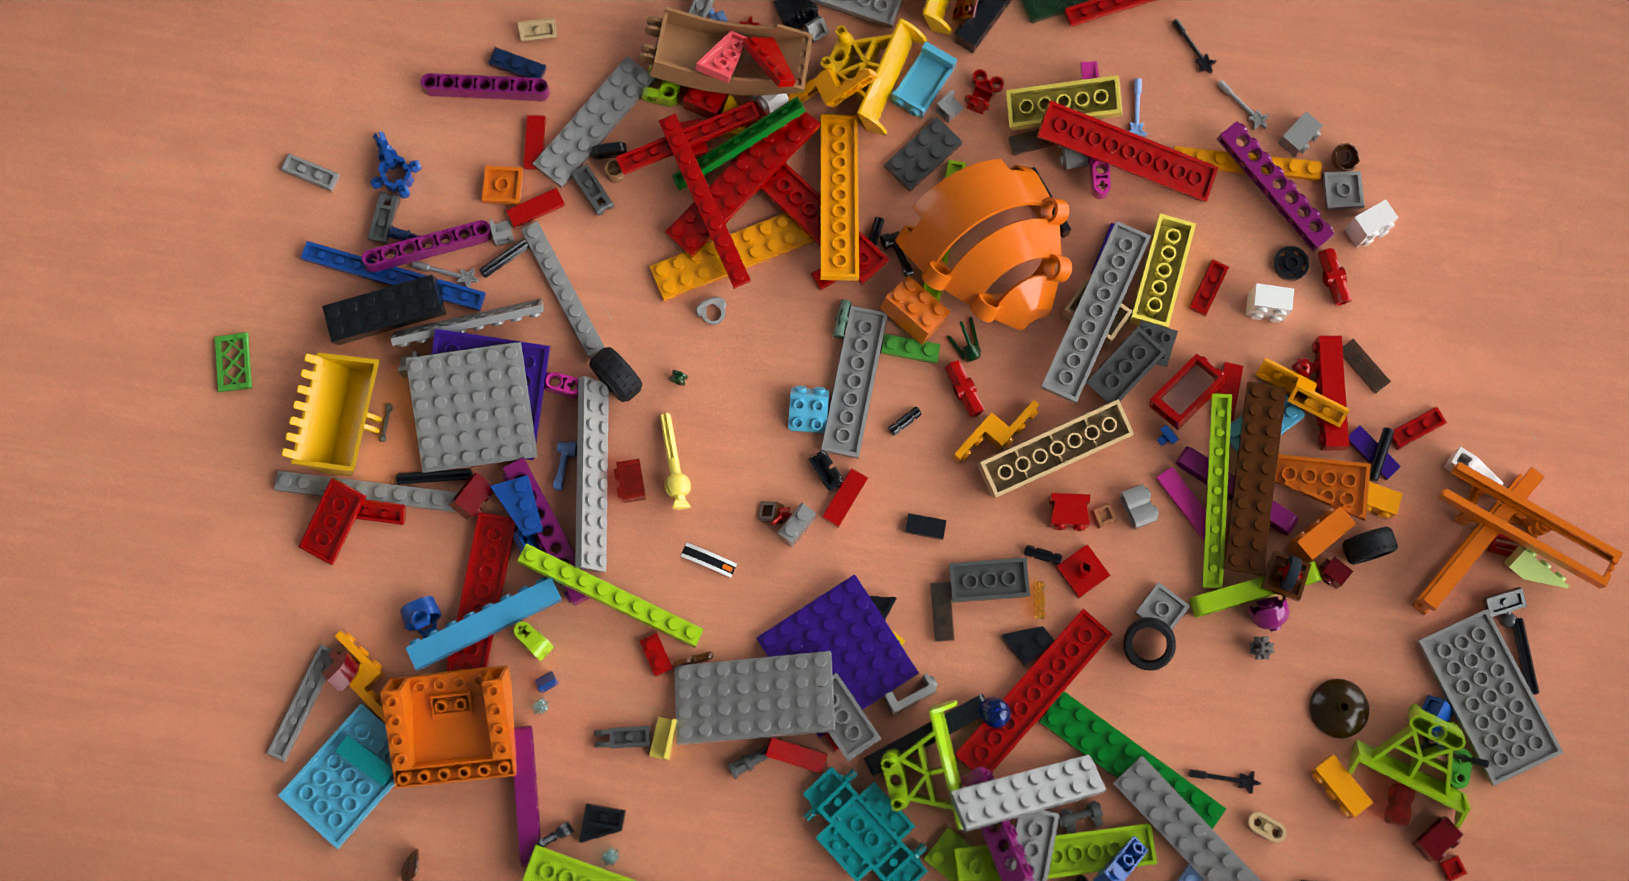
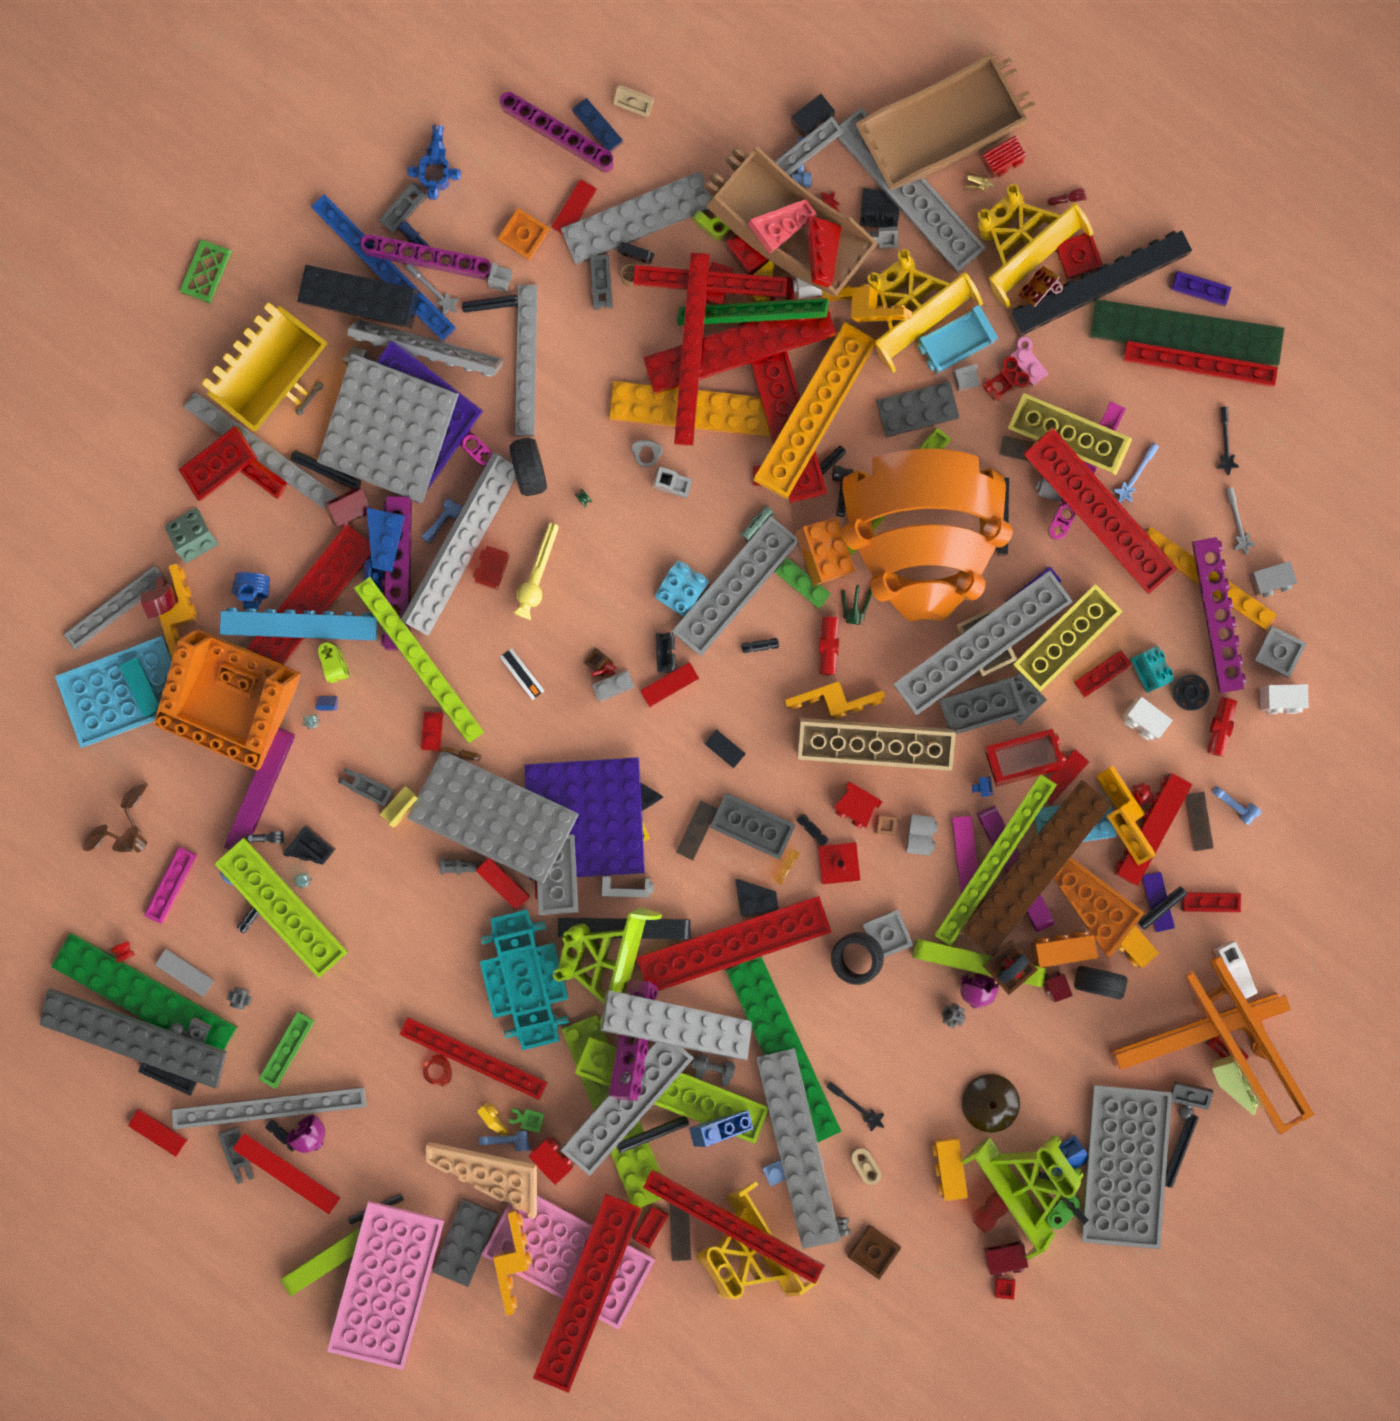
camera: 40 degrees right, 10 degrees up
light grey tile [281,154,340,192] -> none
red tile [506,188,565,229] -> none
clear blue hair [979,696,1011,729] -> none
reddish brown hair [1331,143,1360,171] -> none
none -> sand green bracket [165,508,219,564]
none -> light grey brick [652,467,692,498]
none -> bright pink hinge [1010,337,1048,386]
none -> teal bracket [1130,646,1174,693]
none -> medium blue brick [1212,786,1262,826]

